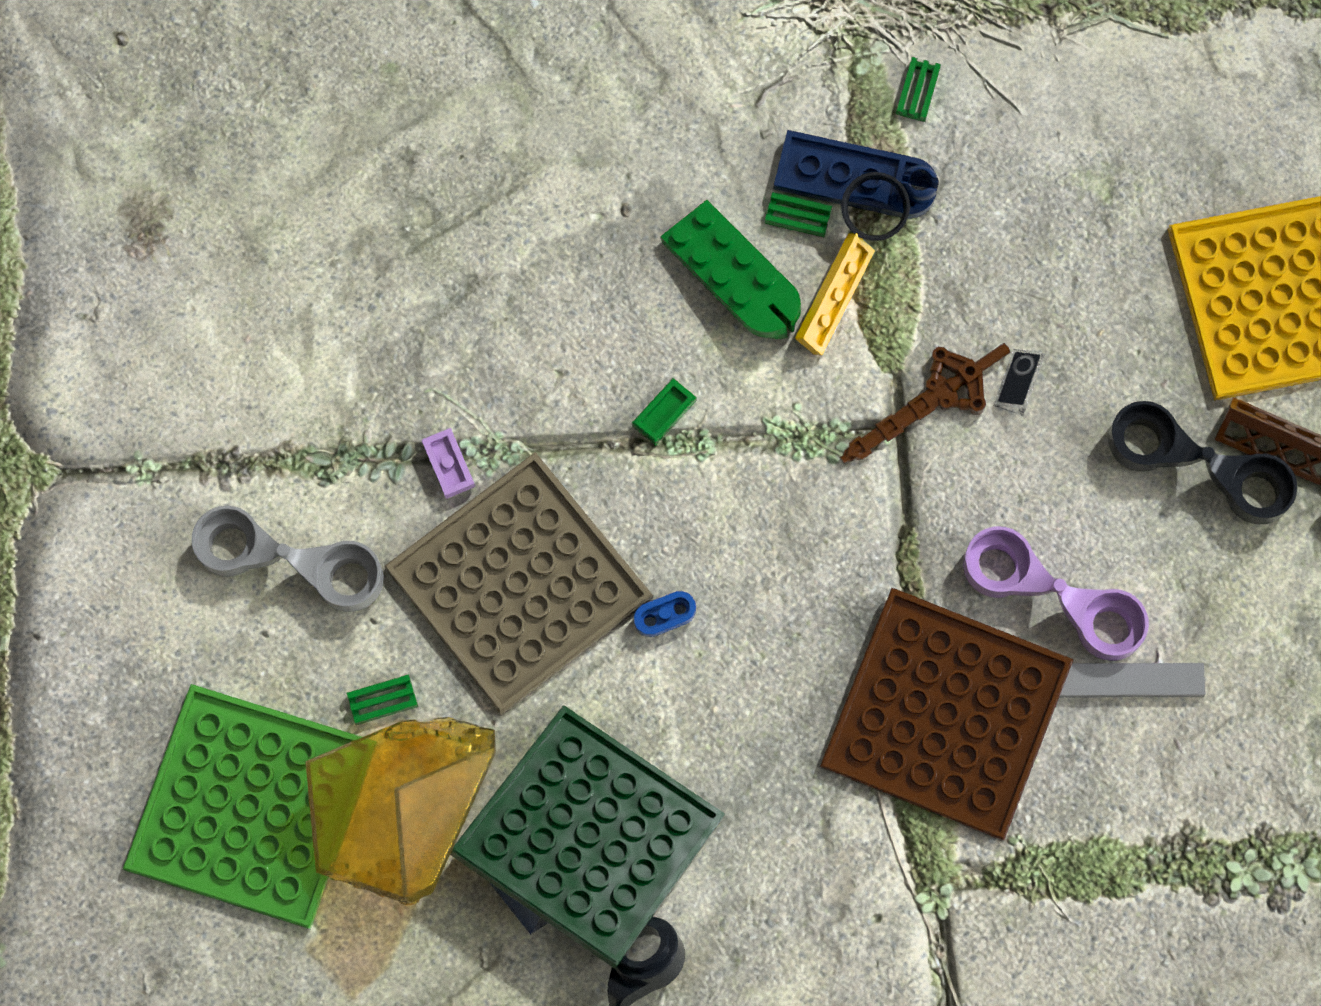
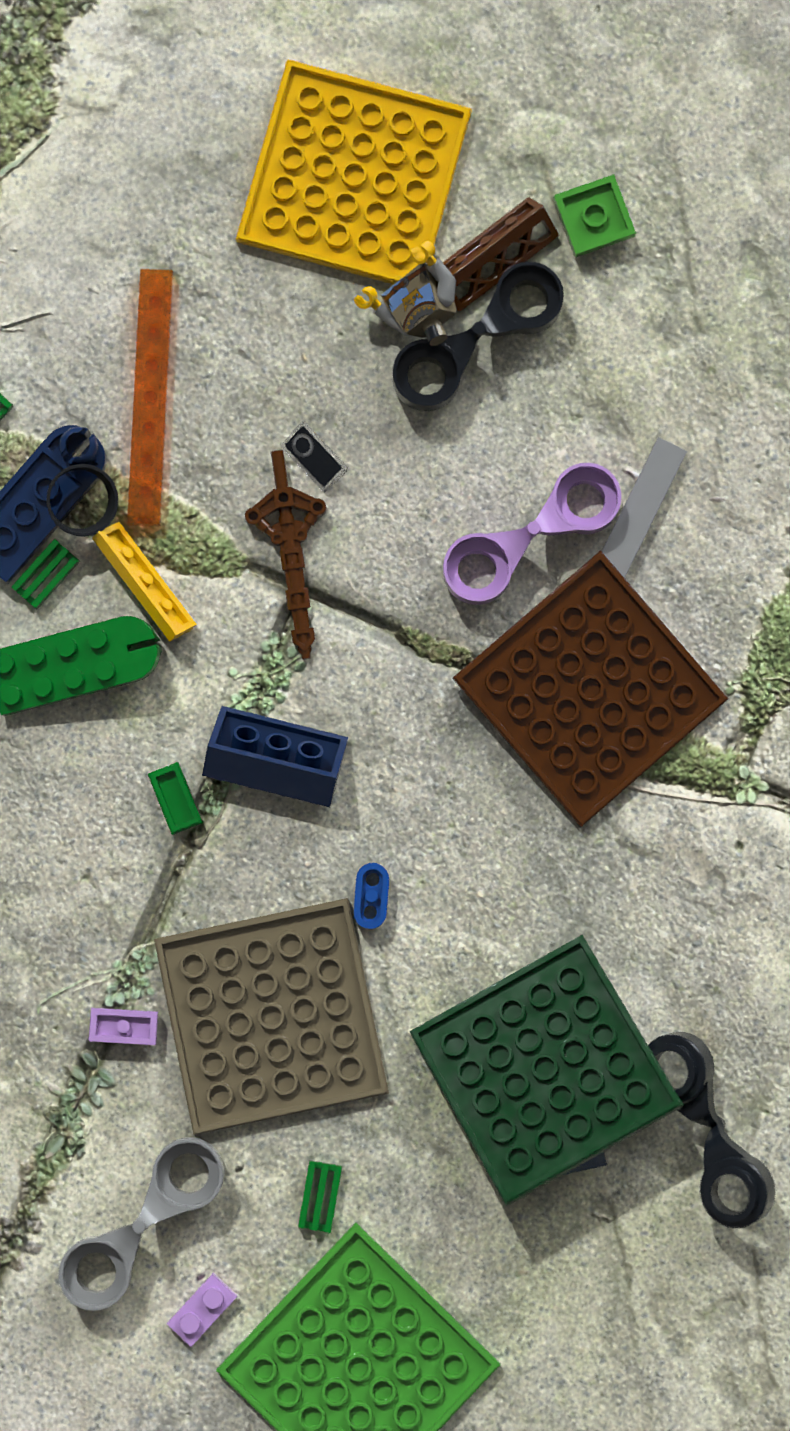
camera: 70 degrees left, 10 degrees up
clear yellow windscreen [305,717,496,905] -> none
none -> clear orange plate [127,269,173,527]
none -> lavender plate [167,1272,238,1347]
none -> dark blue slope [202,706,348,807]
none -> torso [354,241,456,346]

